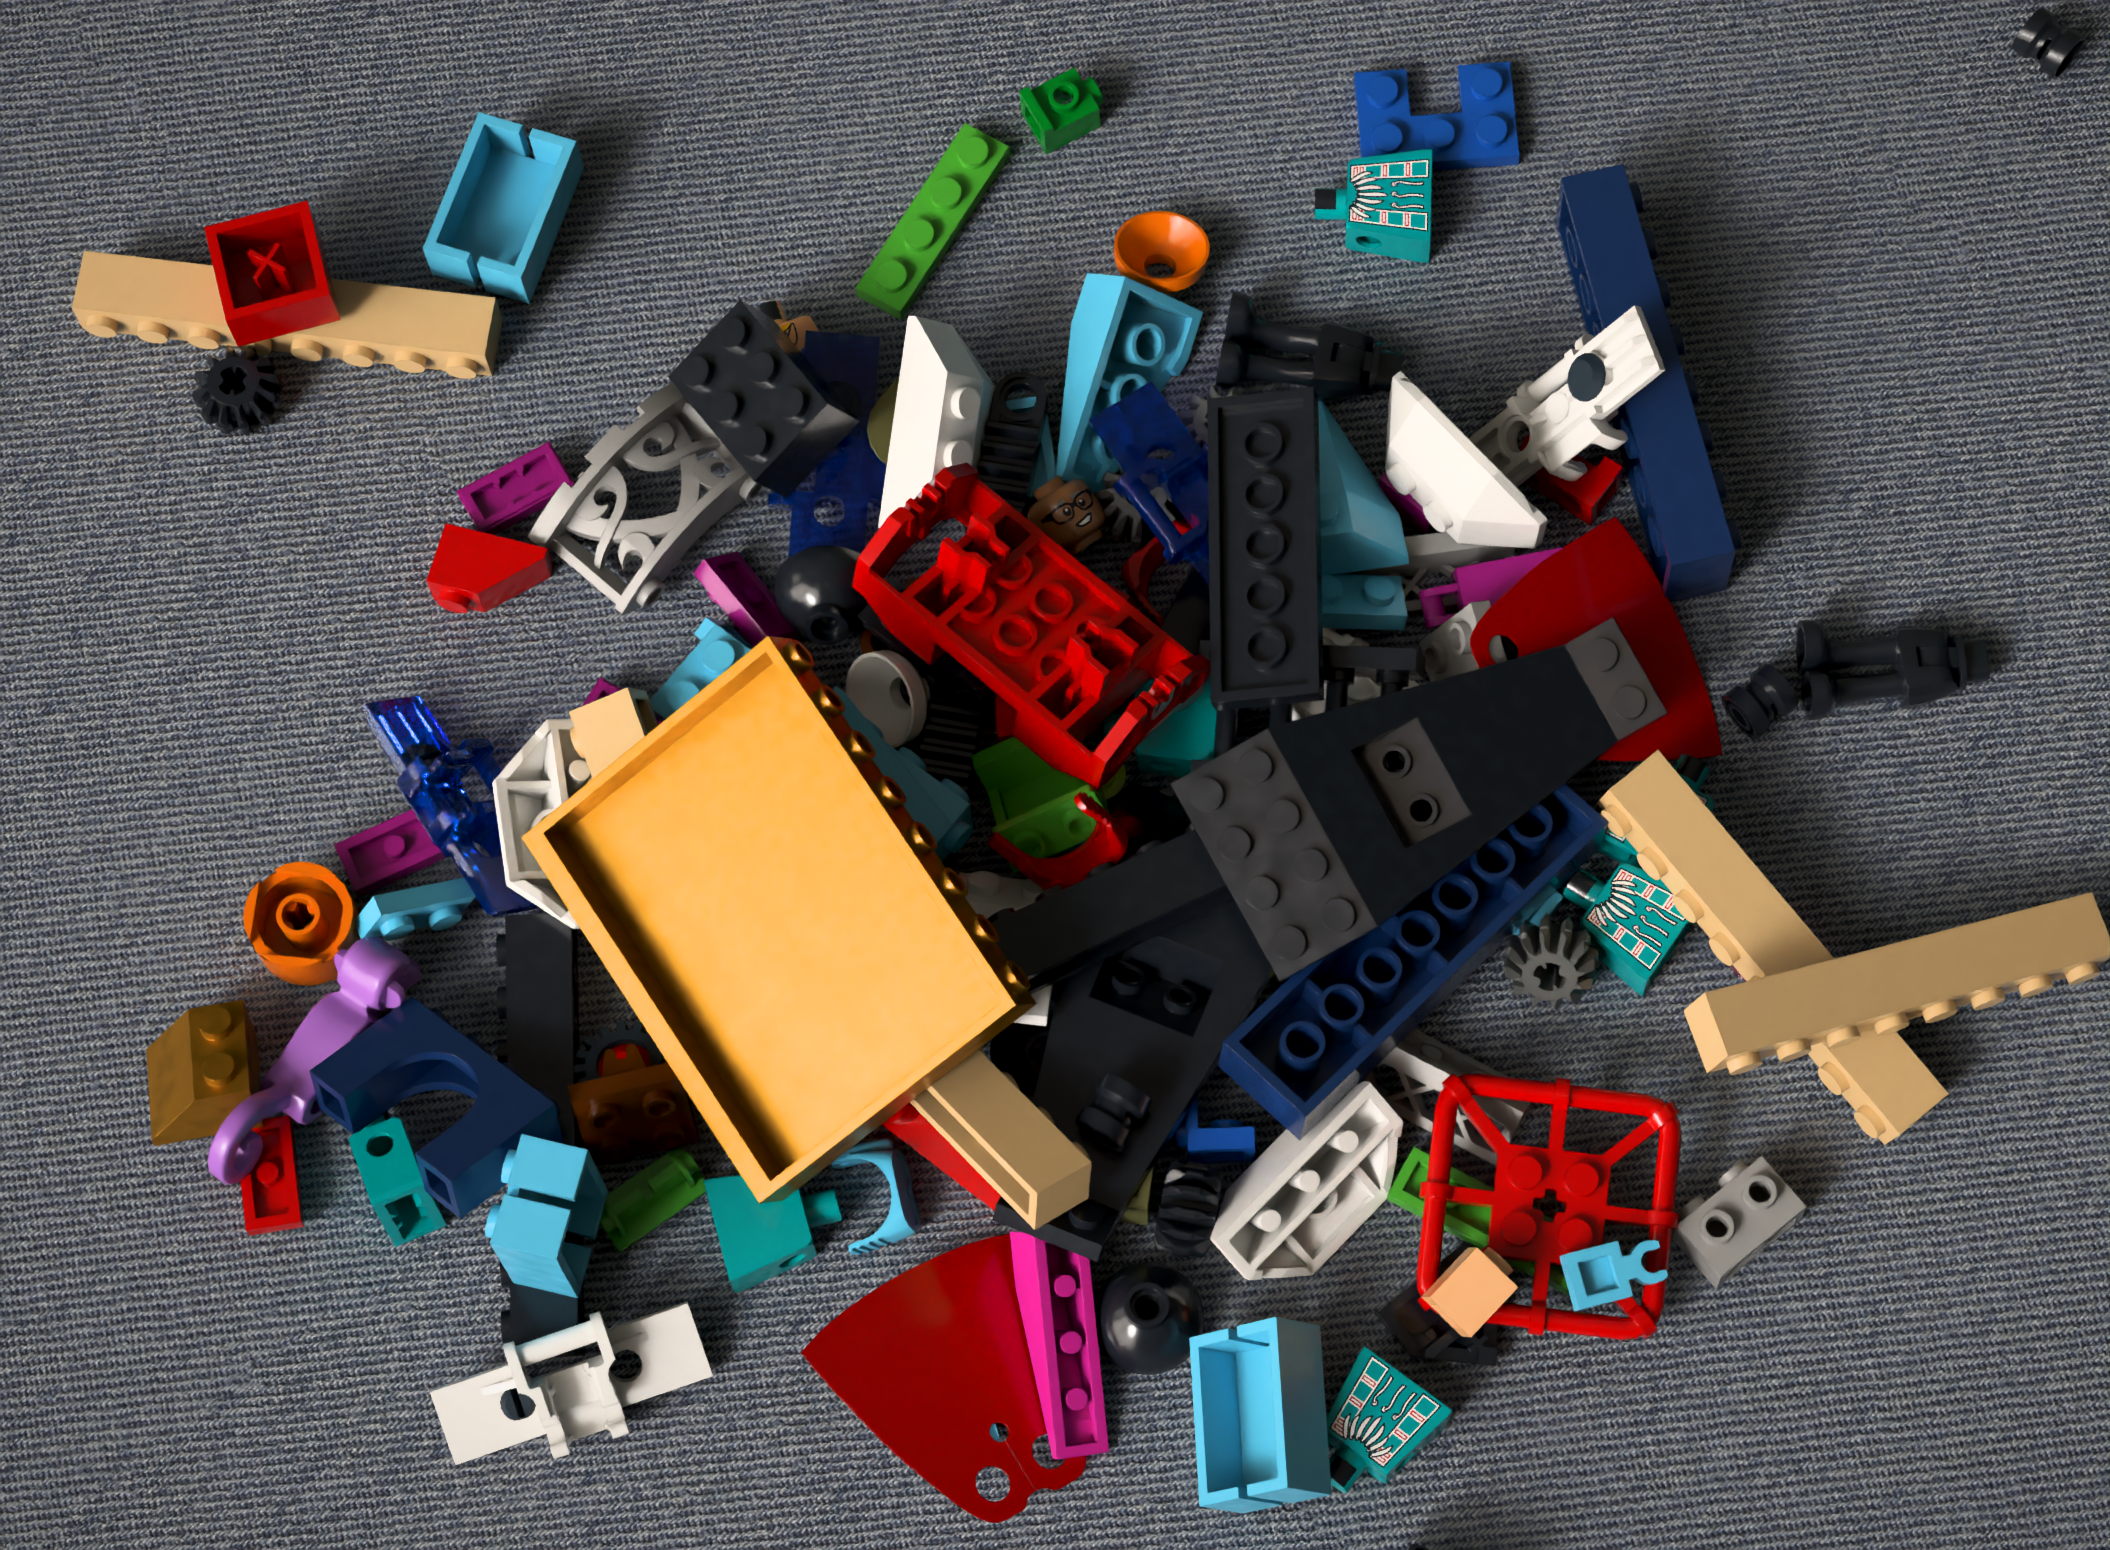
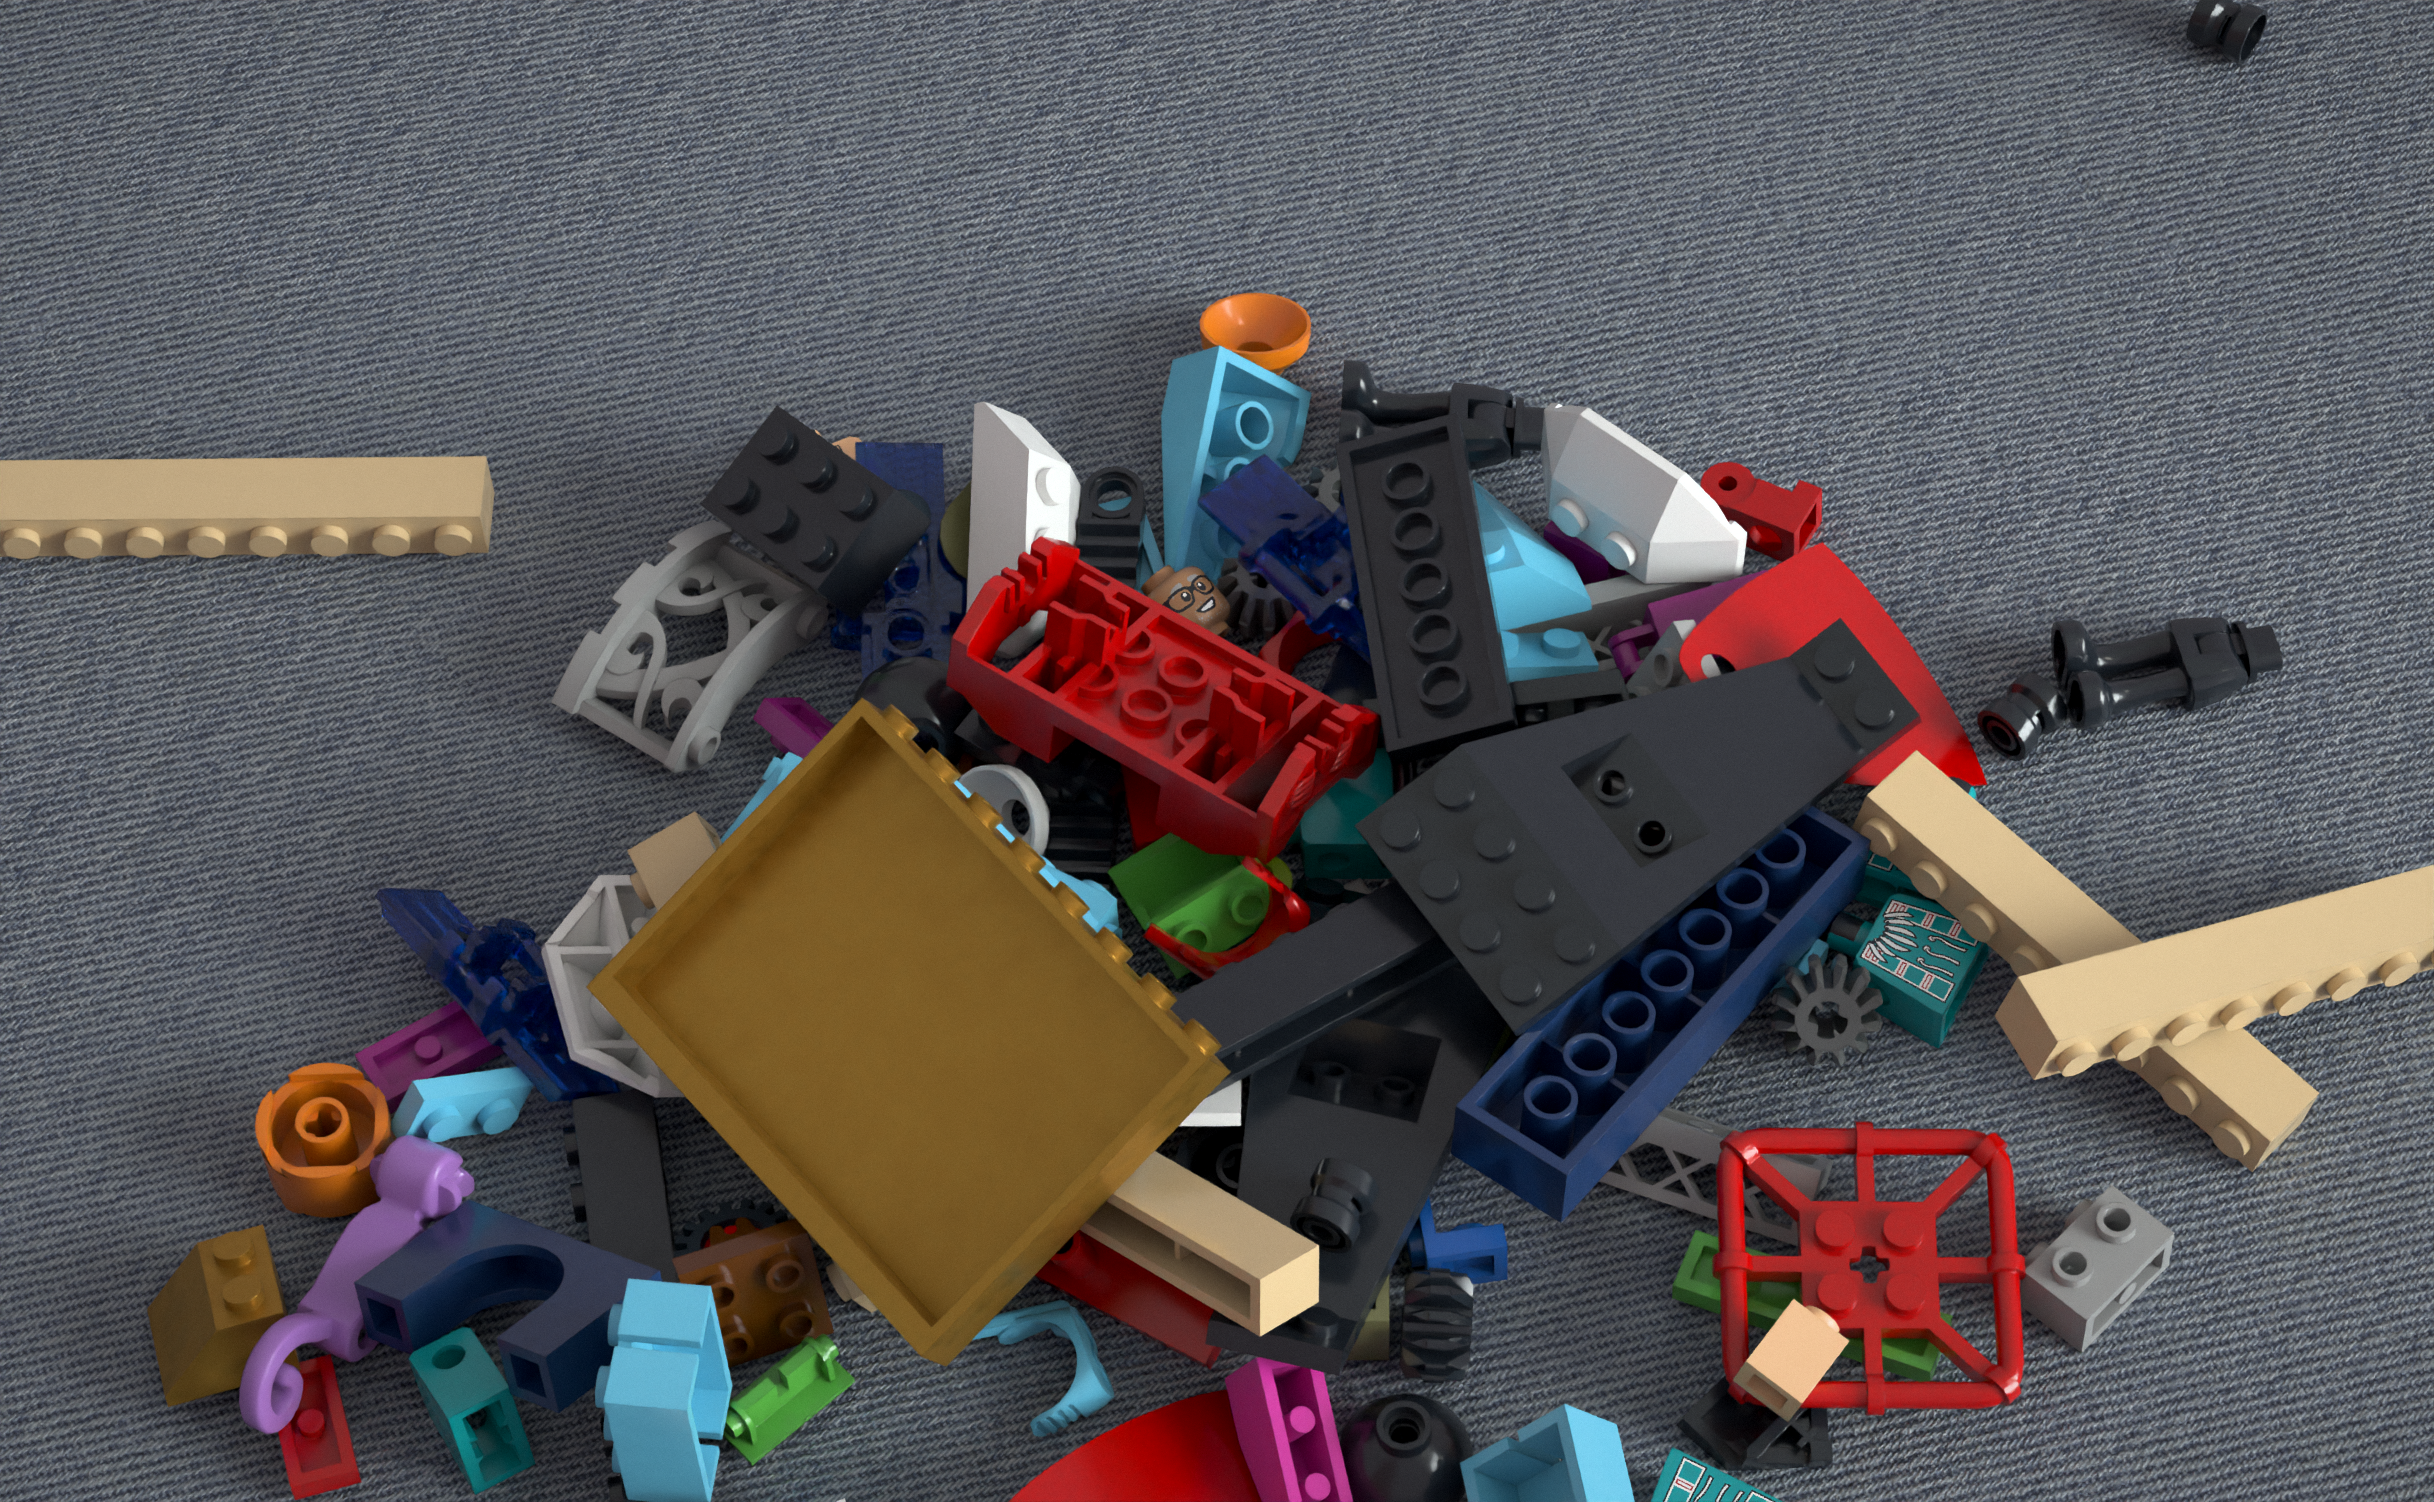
camera: 10 degrees left, 15 degrees down
black gear [192,345,284,437] -> none
red brick [204,200,341,347] -> none
medium azure piece [423,112,584,304] -> none
red slope [426,523,554,613] -> none
magenta plate [456,441,575,535] -> none
teal torso [704,1175,842,1293] -> none
bright green plate [856,123,1010,320] -> none
green brick [1019,68,1104,155] -> none
white wedge [1210,1081,1404,1280] -> none
torso [1314,149,1432,263] -> none
blue plate [1354,61,1519,171] -> none
white piece [1469,305,1665,487] -> none
dark blue brick [1555,164,1741,603] -> none
medium azure plate [1559,1240,1668,1312] -> none

